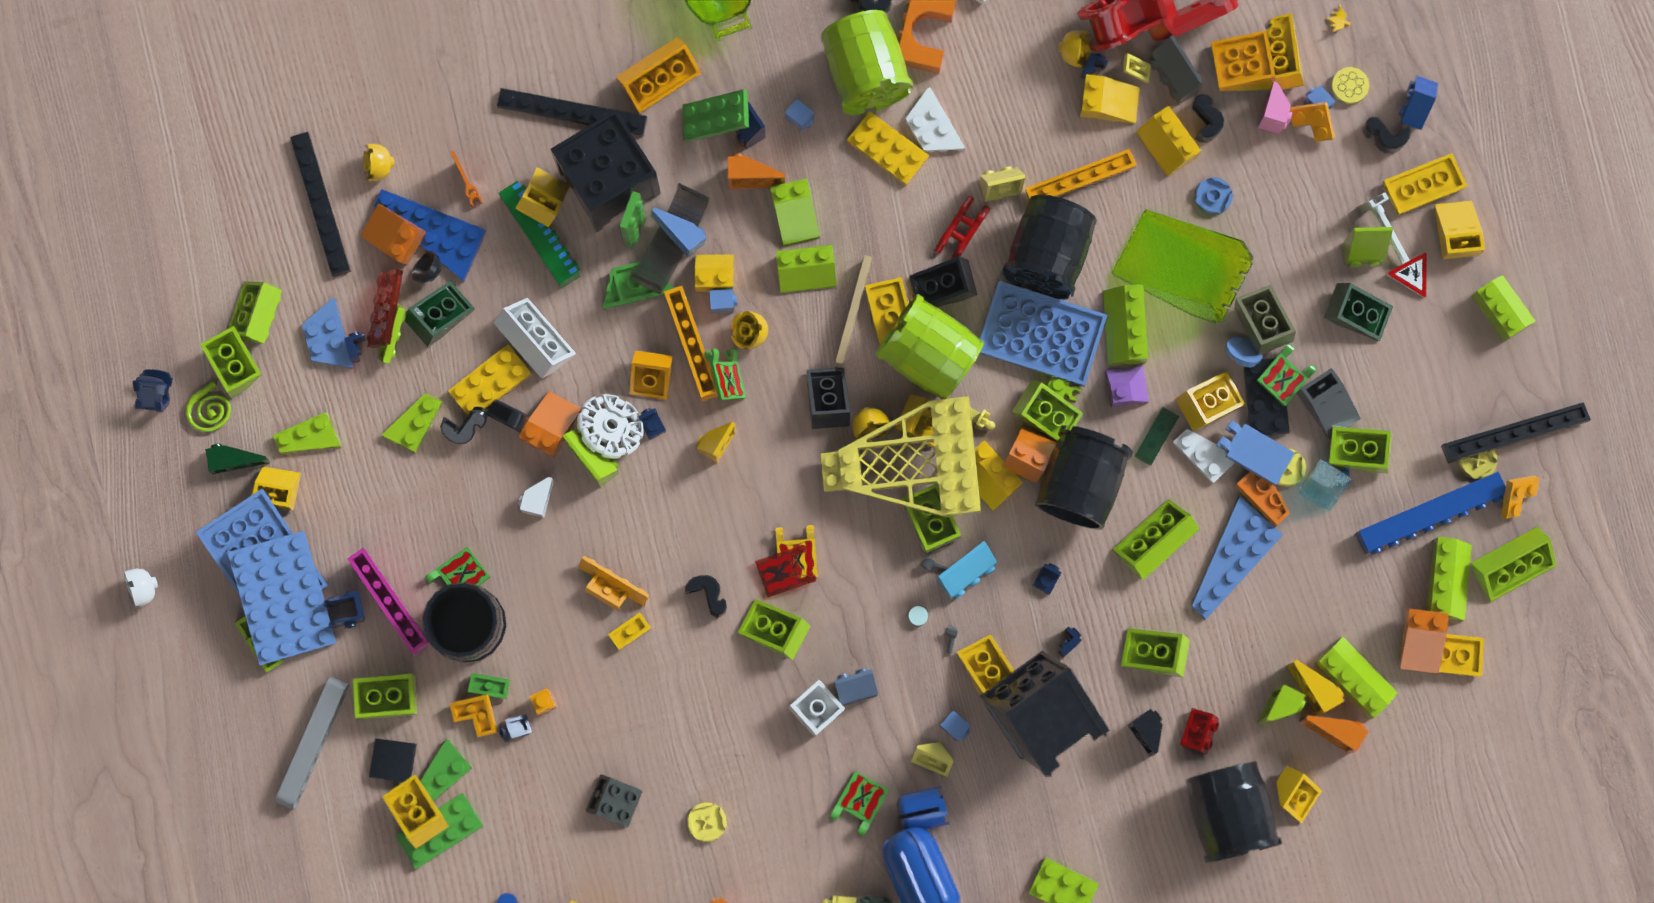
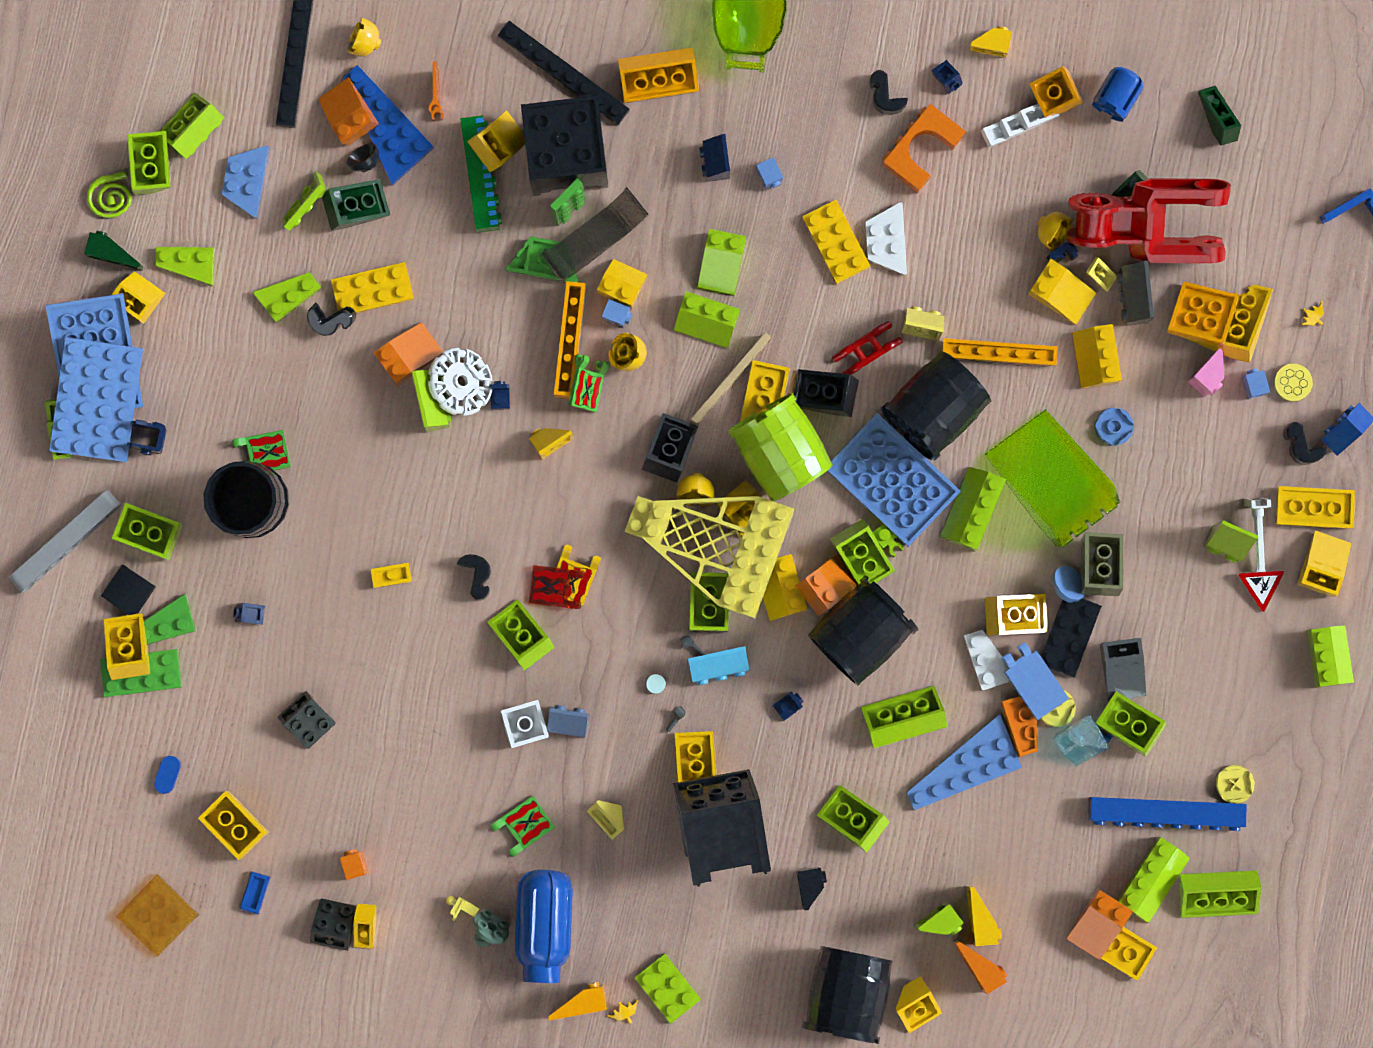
camera: 25 degrees right, 5 degrees up
dark blue piece [132,369,173,412] -> none
dark blue bracket [344,332,366,363] -> none
dark pink brick [347,548,431,656] -> none
clear red plate [367,269,403,348] -> none
light orange plate [450,694,498,737] -> none
bright green plate [468,673,511,699] -> none
black animal [487,399,529,433] -> none
white slope [493,298,576,379] -> none
white slope [518,477,554,518] -> none
light orange brick [529,688,557,716] -> none
light orange bracket [579,556,649,611] -> none
light orange slope [629,350,673,400] -> none
medium blue slope [651,207,707,257] -> none
bright green plate [682,89,749,142] -> none
light yellow tile [687,802,727,842] -> none
orange slope [728,154,785,189] -> none
lime piece [821,10,914,115] -> none
blue cylinder [897,786,950,830] -> none
medium blue brick [940,711,971,742] -> none
light yellow piece [970,407,995,431] -> none
dark blue bracket [1058,626,1082,658] -> none
medium lavender slope [1105,365,1149,408] -> none
clear green tile [1134,407,1179,466] -> none
red bracket [1180,708,1219,755] -> none
black animal [1192,94,1224,142] -> none
flag [1256,344,1317,406] -> none
light orange plate [1289,102,1335,142] -> none
lime slope [1315,636,1398,720] -> none
dark green slope [1324,283,1393,341] -> none
black plate [1441,402,1591,464] -> none
light orange plate [1501,475,1539,519] -> none

